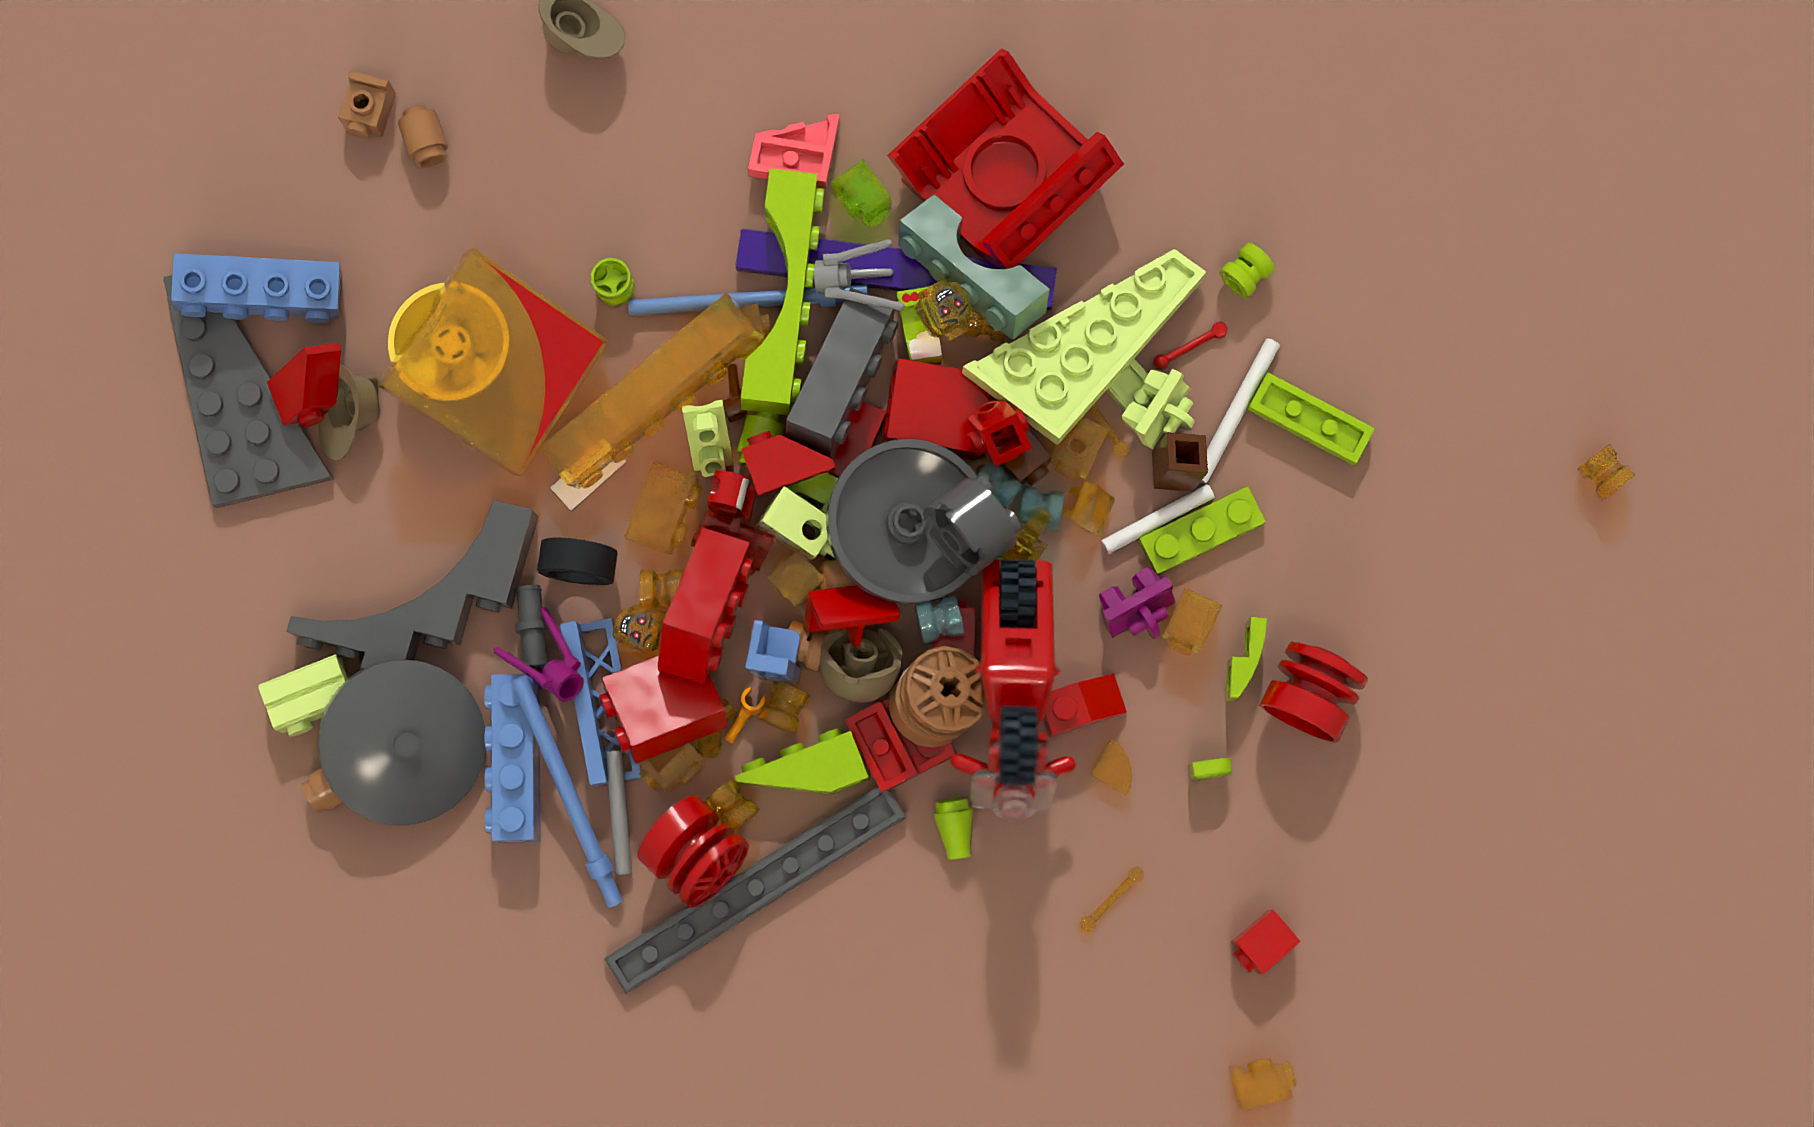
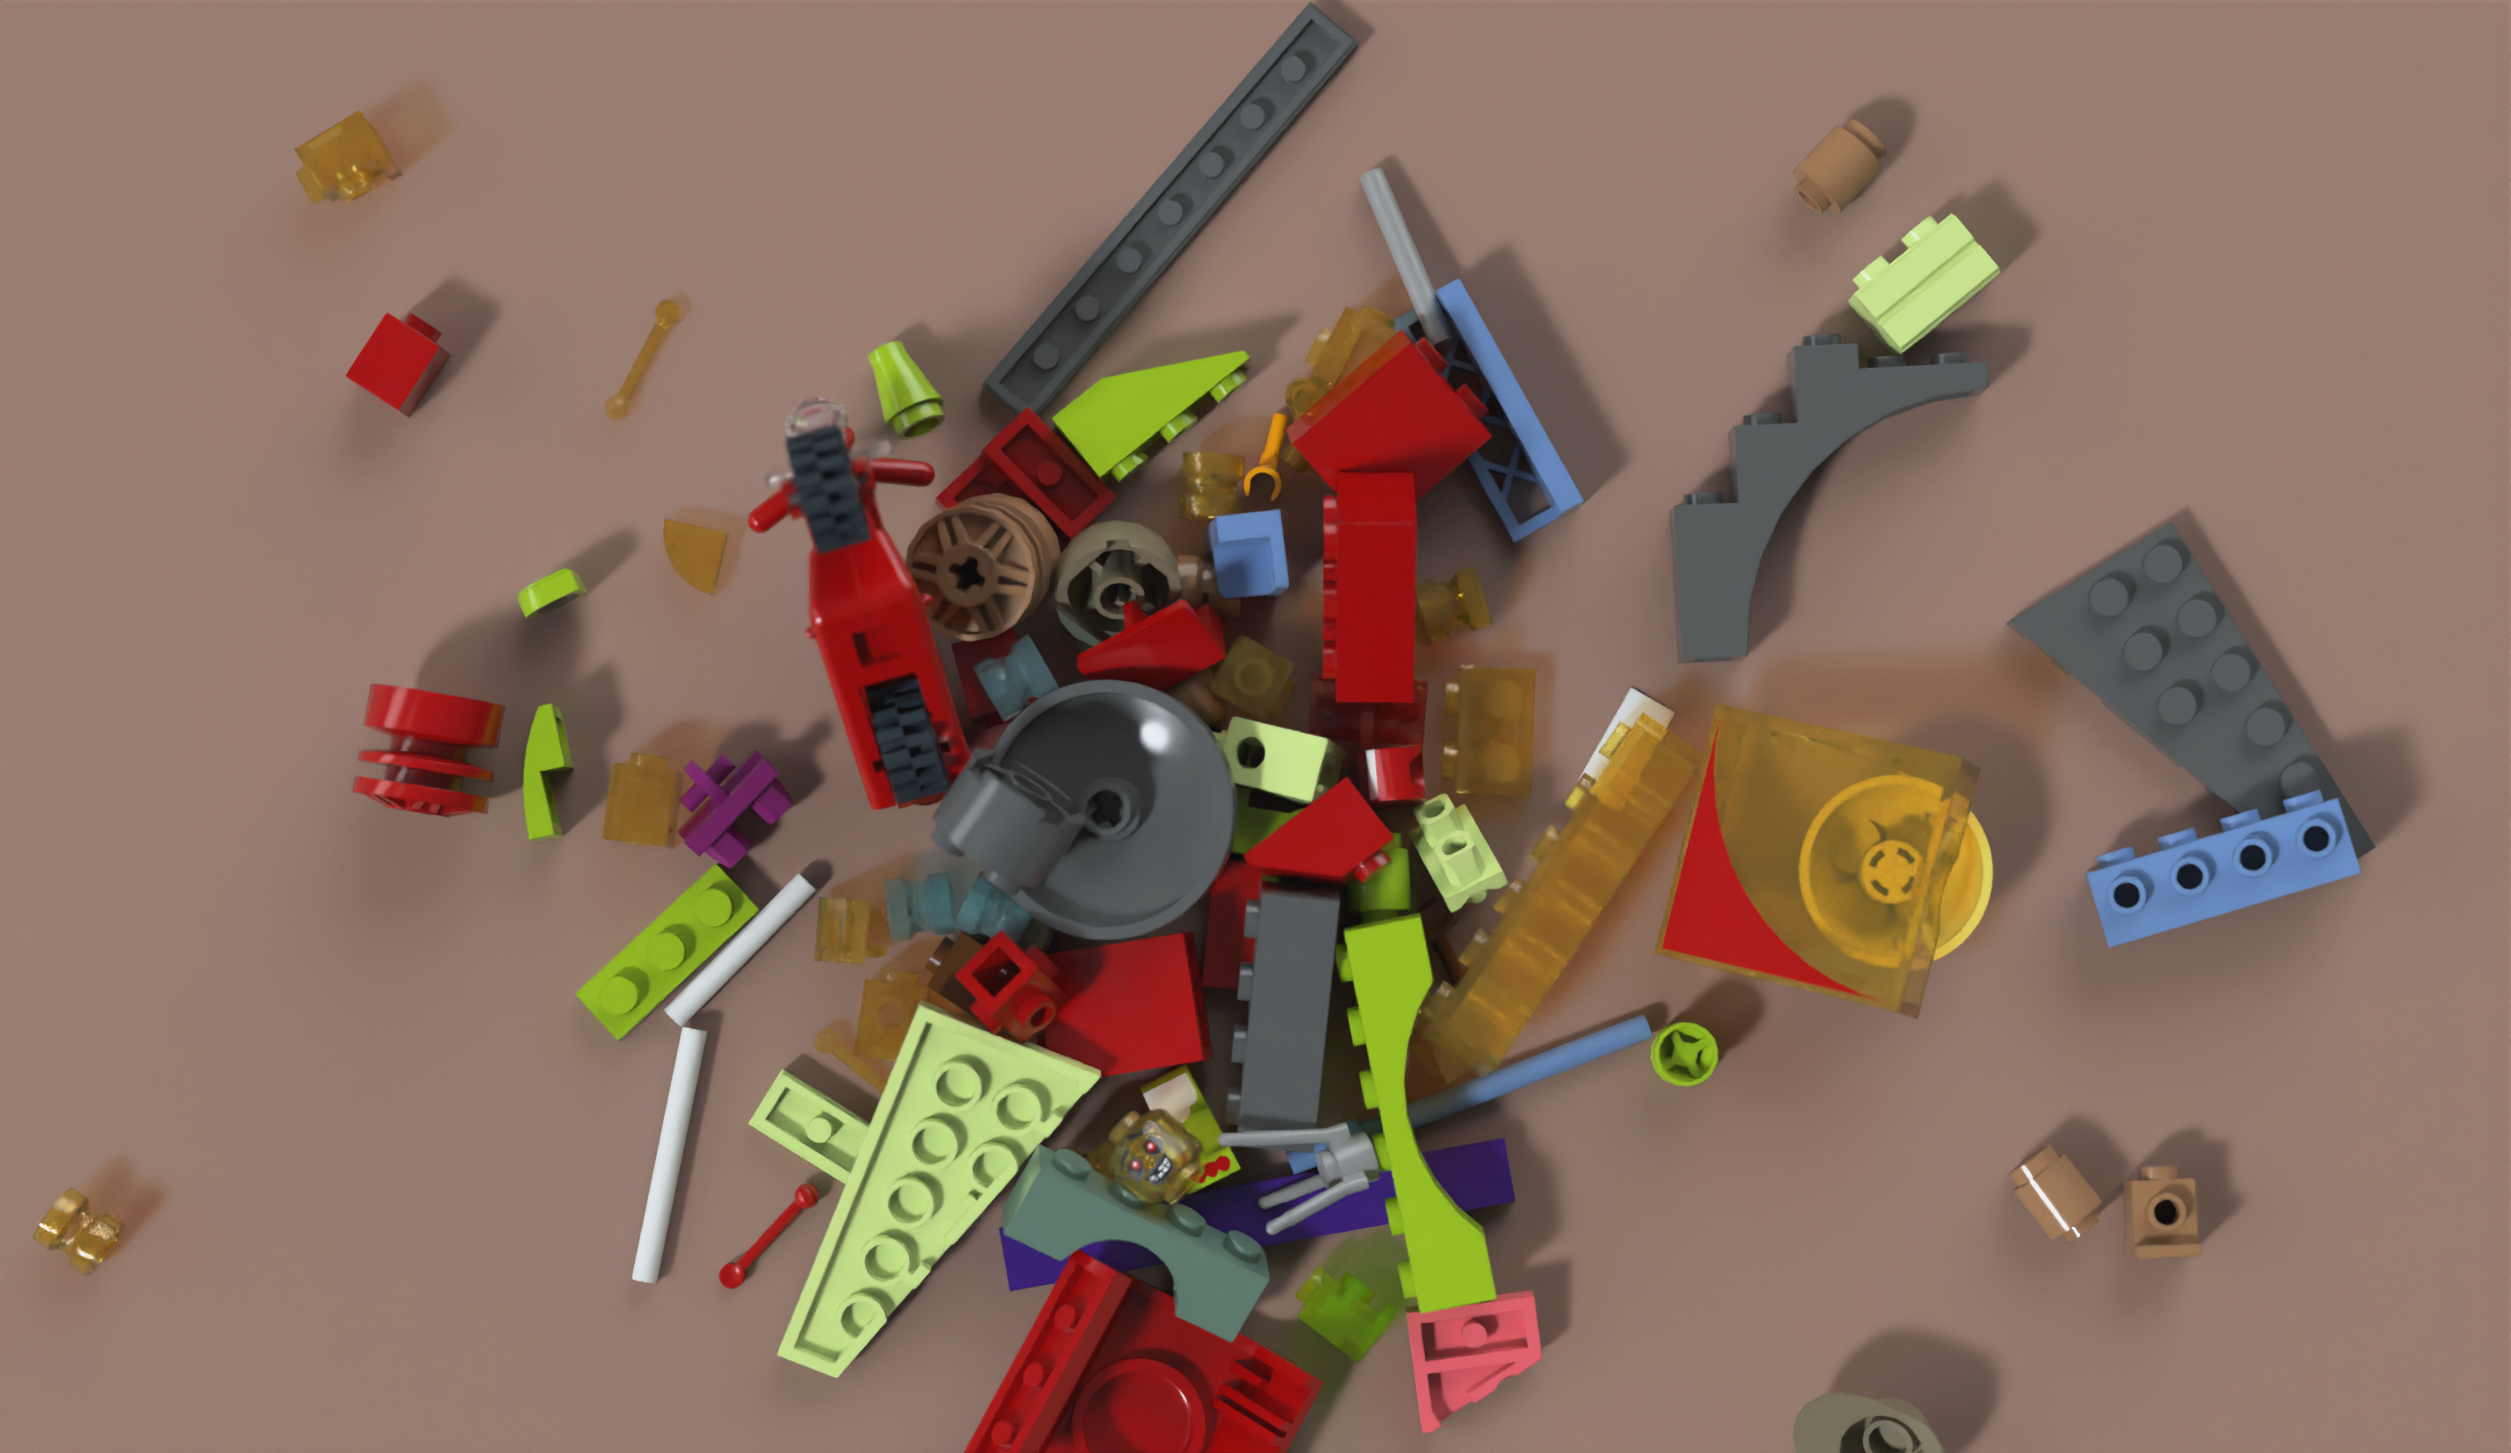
camera: 165 degrees right, 5 degrees up
red slope [267,343,341,427] -> none
dark tan piece [318,365,379,460] -> none
dark grey dish [318,659,486,825] -> none
medium blue brick [484,674,541,843] -> none
magenta plant [493,607,584,702] -> none
medium blue bar [511,674,623,907] -> none
dark grey pin [515,585,549,670] -> none
black tyre [537,537,618,585] -> none
clear yellow head [613,603,667,661] -> none
red wheel [637,796,749,908] -> none
clear yellow wheel [704,778,760,832] -> none
clear yellow plate [997,507,1053,565] -> none
red slope [1043,674,1127,738] -> none
yellowish green hips [1122,369,1195,449] -> none
reddish brown brick [1152,432,1208,492] -> none
lime wheel [1219,242,1276,299] -> none
lime plate [1247,372,1375,466] -> none

